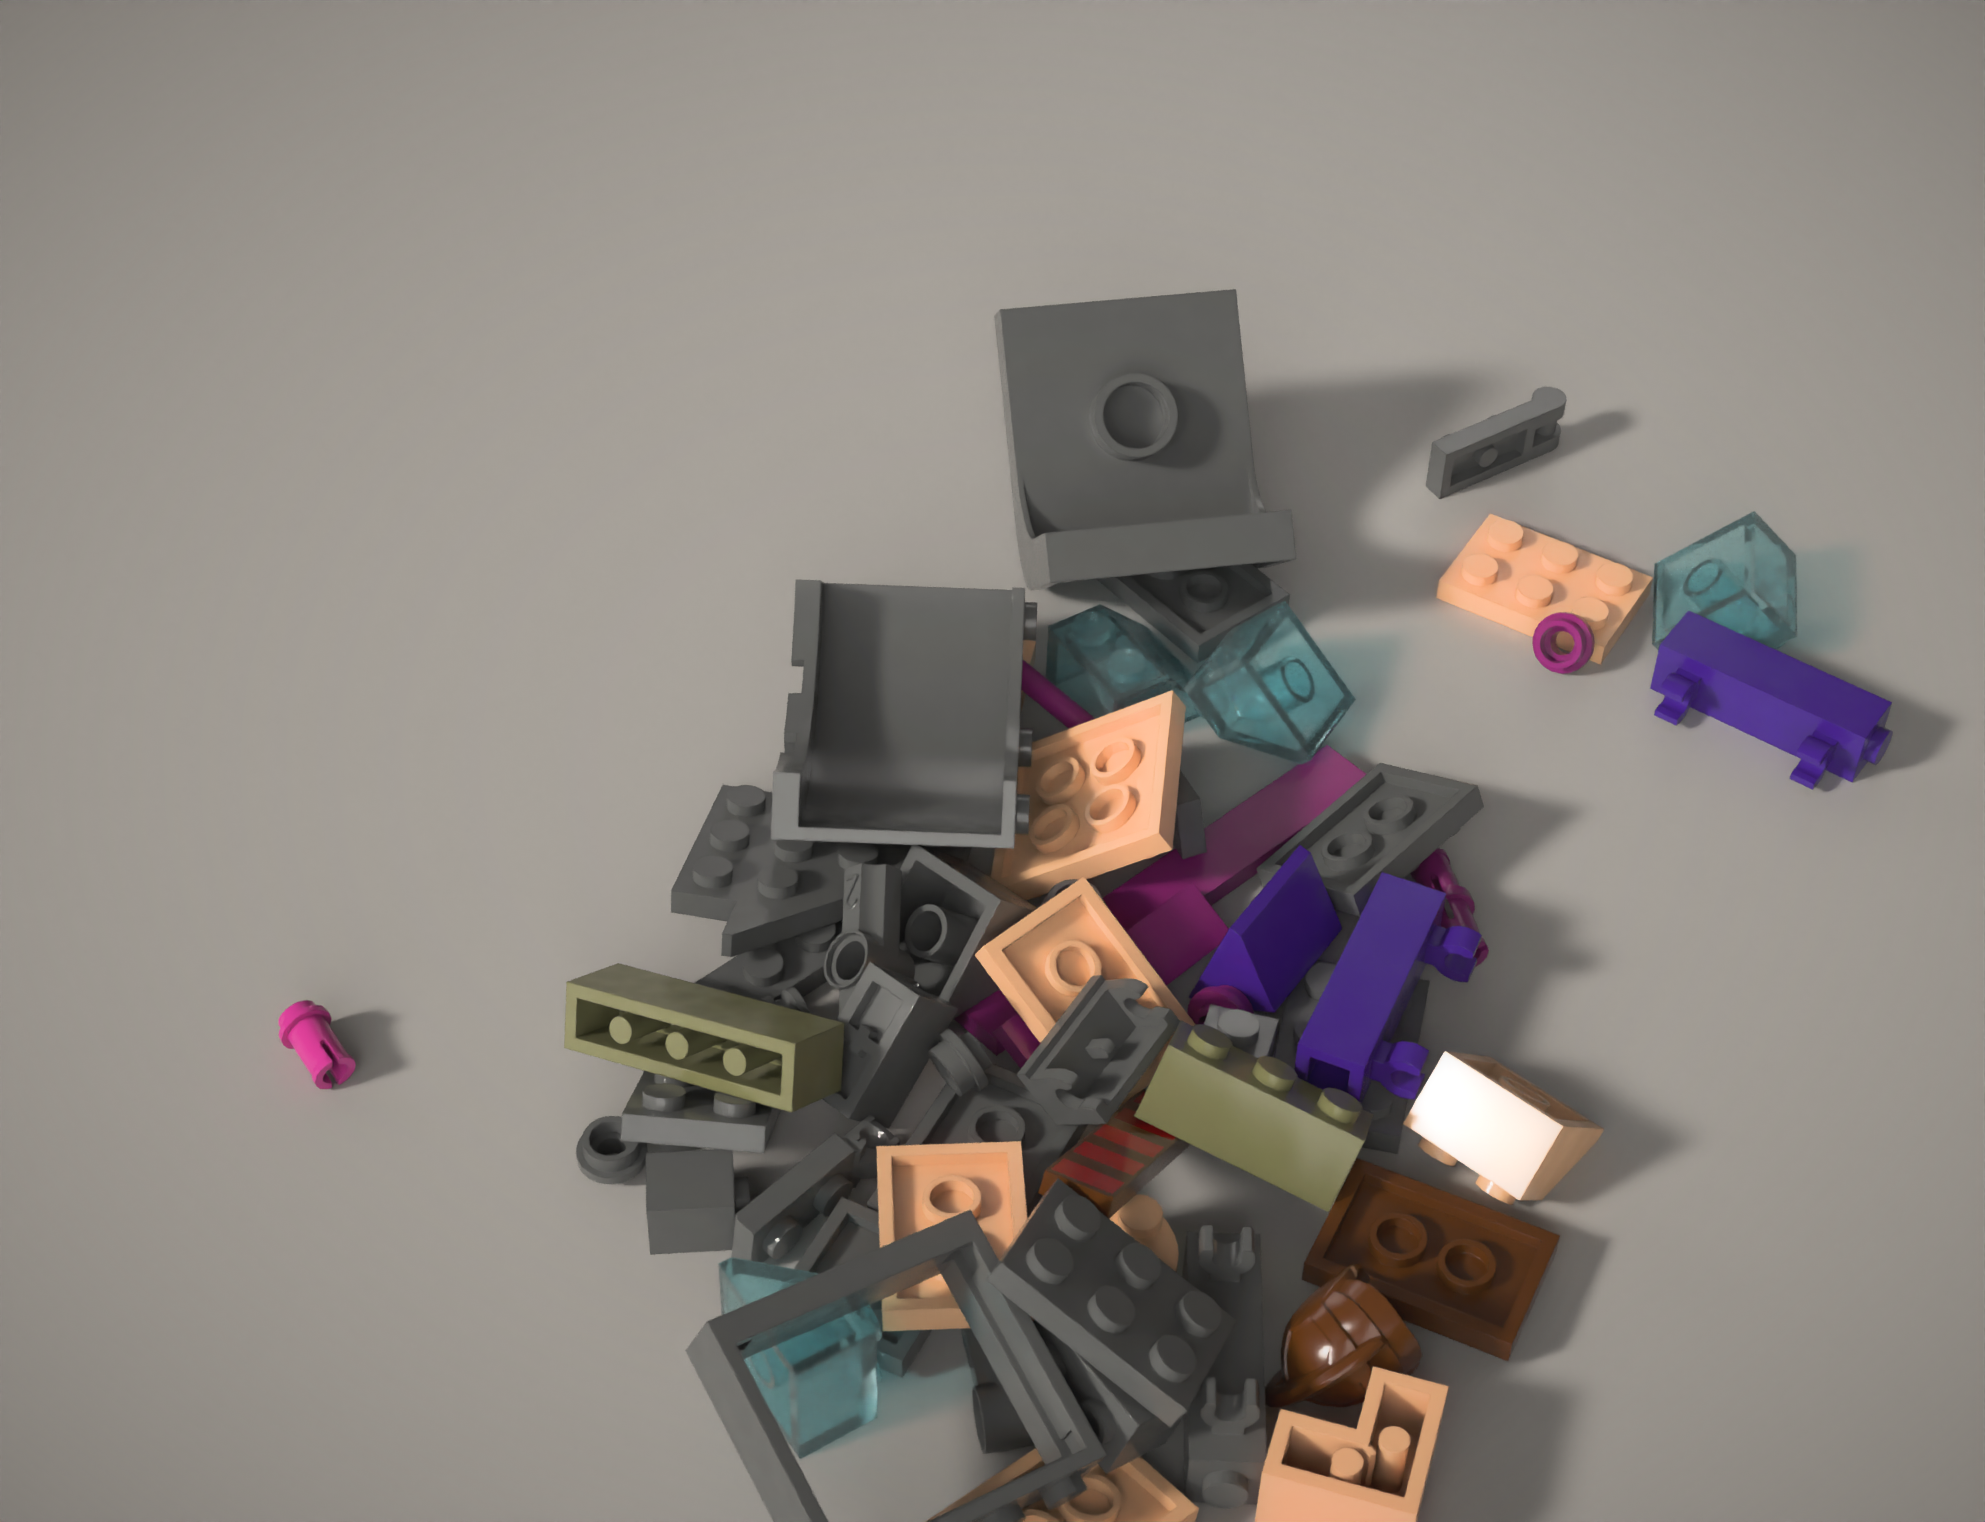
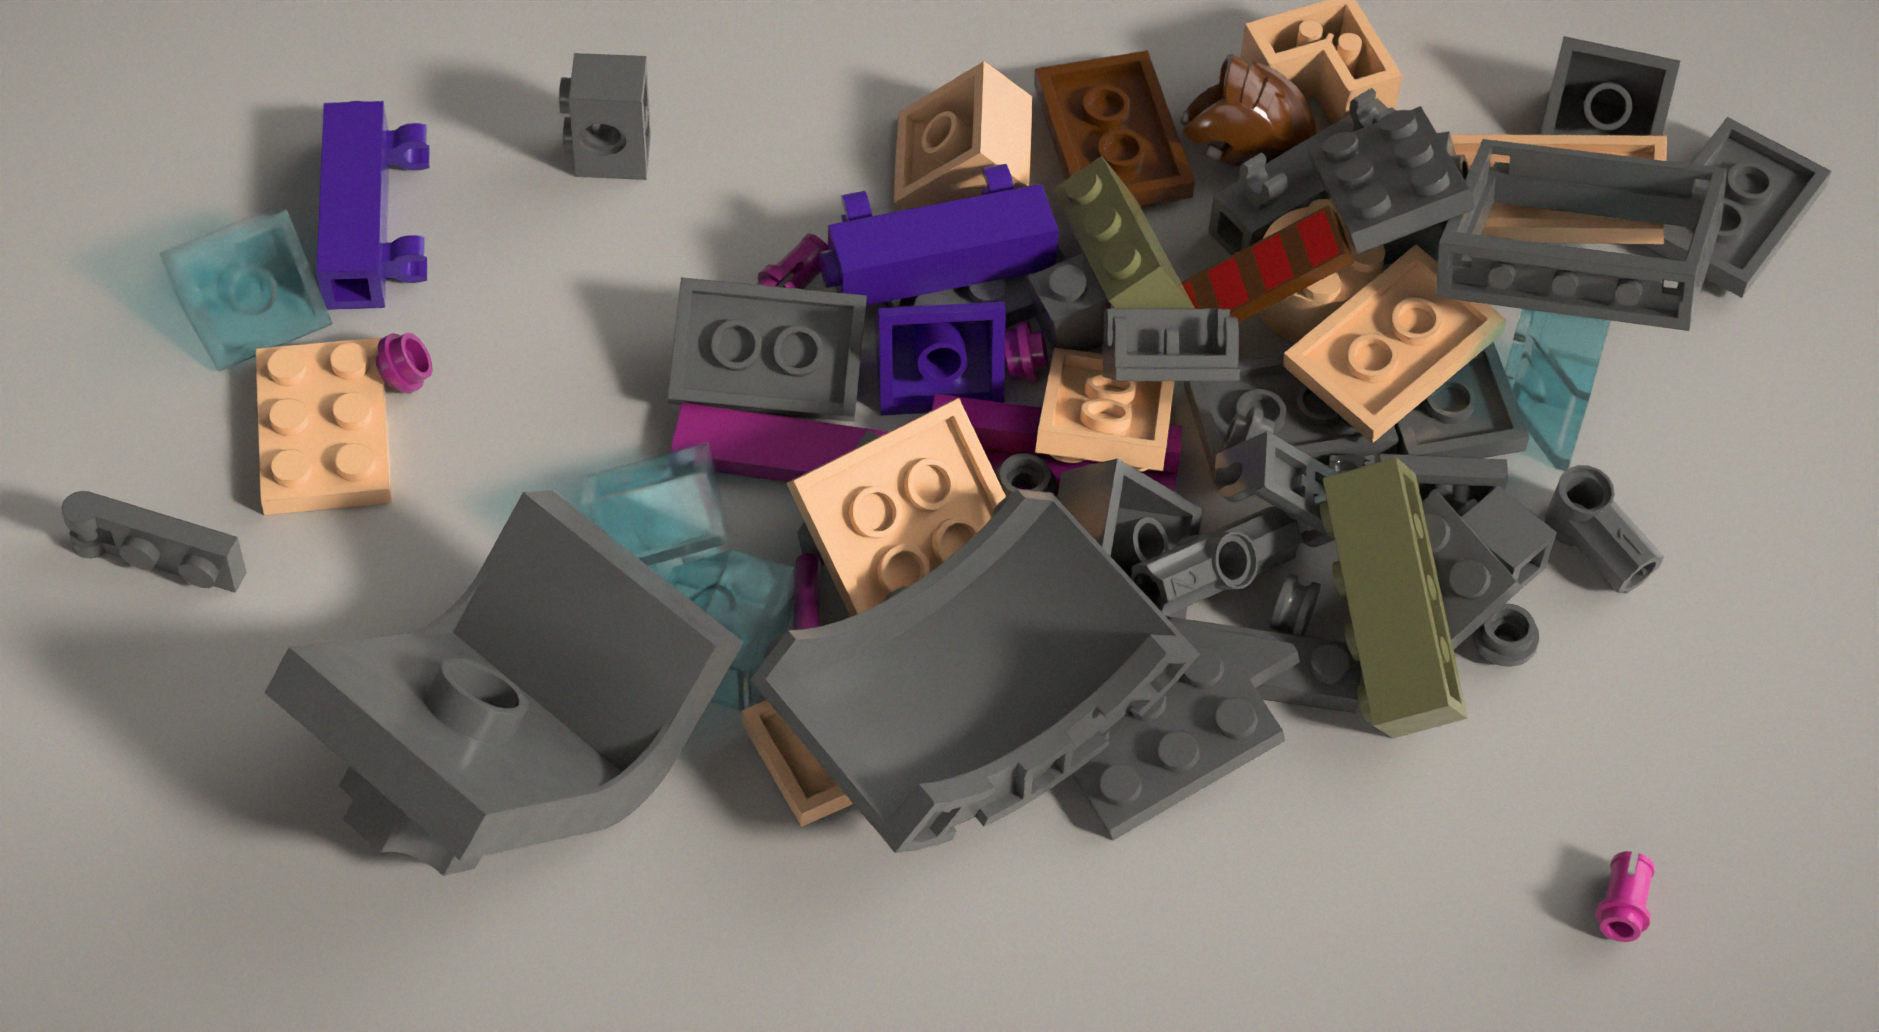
camera: 130 degrees left, 10 degrees up
none -> dark grey brick [559,53,651,180]
none -> dark grey piece [1545,465,1664,594]

